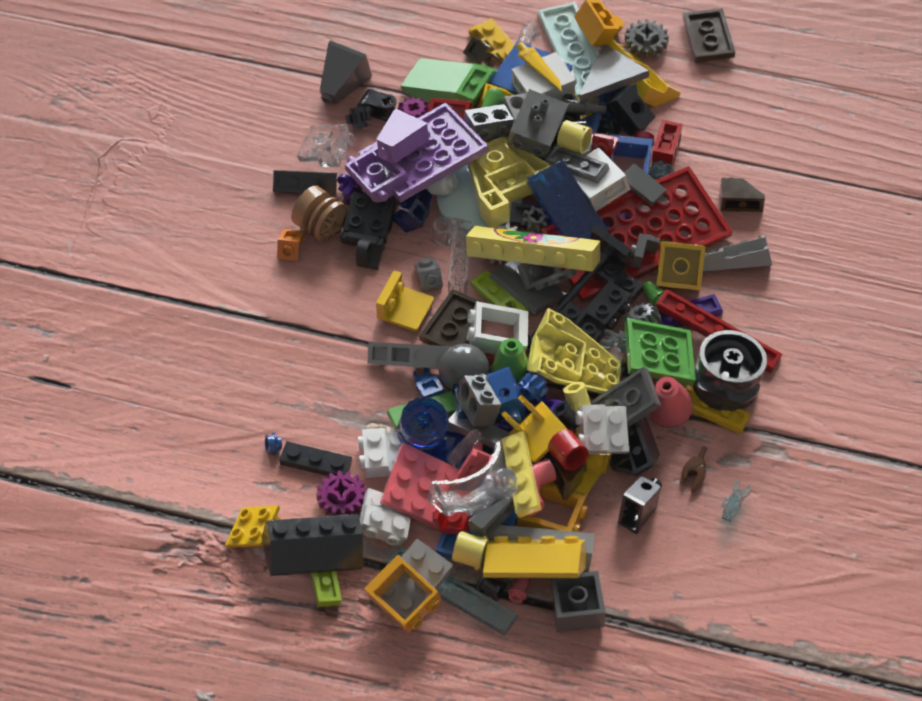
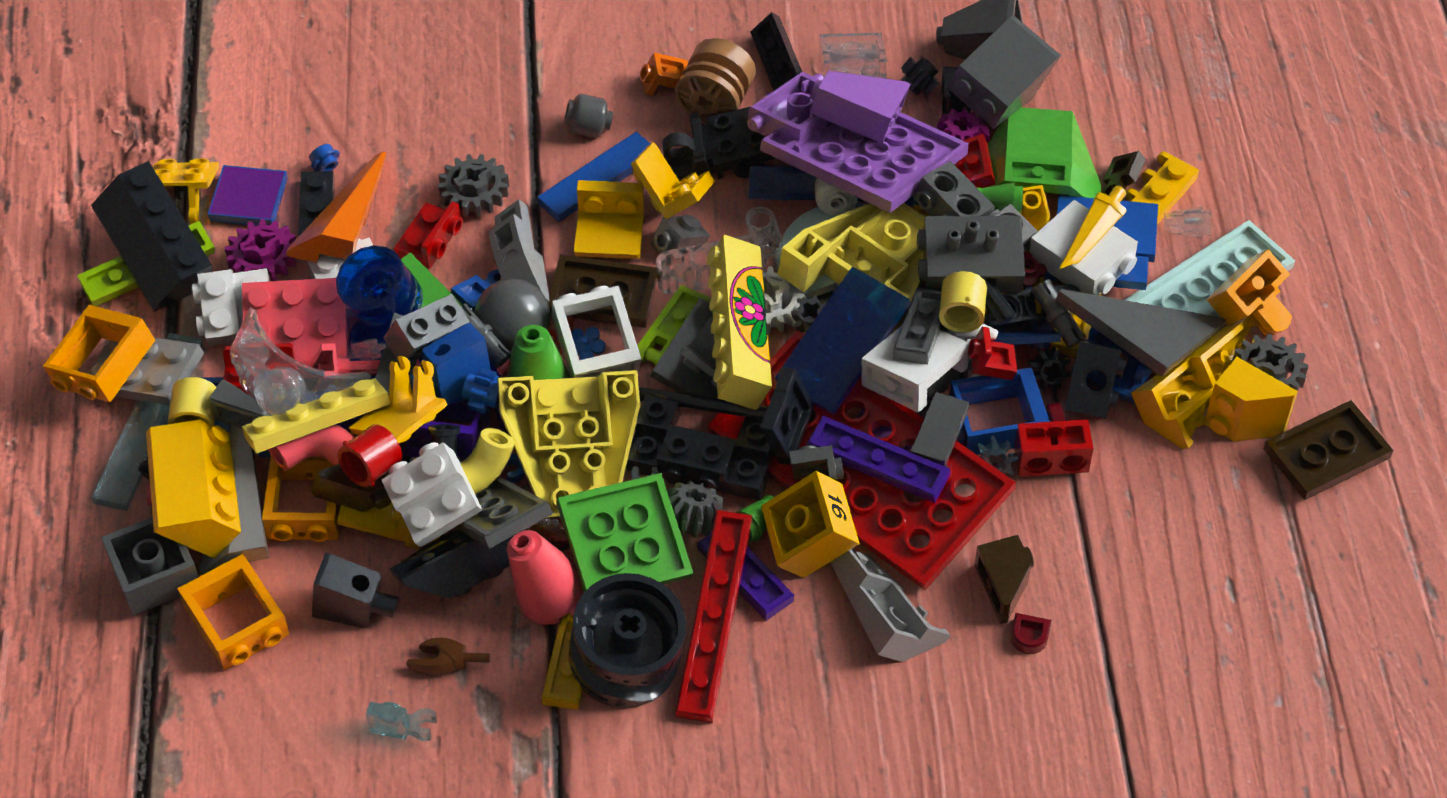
camera: 70 degrees right, 0 degrees up
none -> light orange window [177,554,290,671]
none -> dark purple tile [208,165,288,226]
none -> orange wedge [286,152,387,263]
none -> red bracket [394,201,463,269]
none -> dark grey gear [438,154,509,217]
none -> blue tile [538,131,651,222]
none -> dark grey head [564,94,613,139]
none -> yellow bracket [631,142,715,220]
none -> dark purple tile [807,416,951,503]
none -> dark grey slope [946,15,1061,128]
none -> dark red tile [1011,613,1052,654]
none -> yellow slope [1204,357,1298,442]

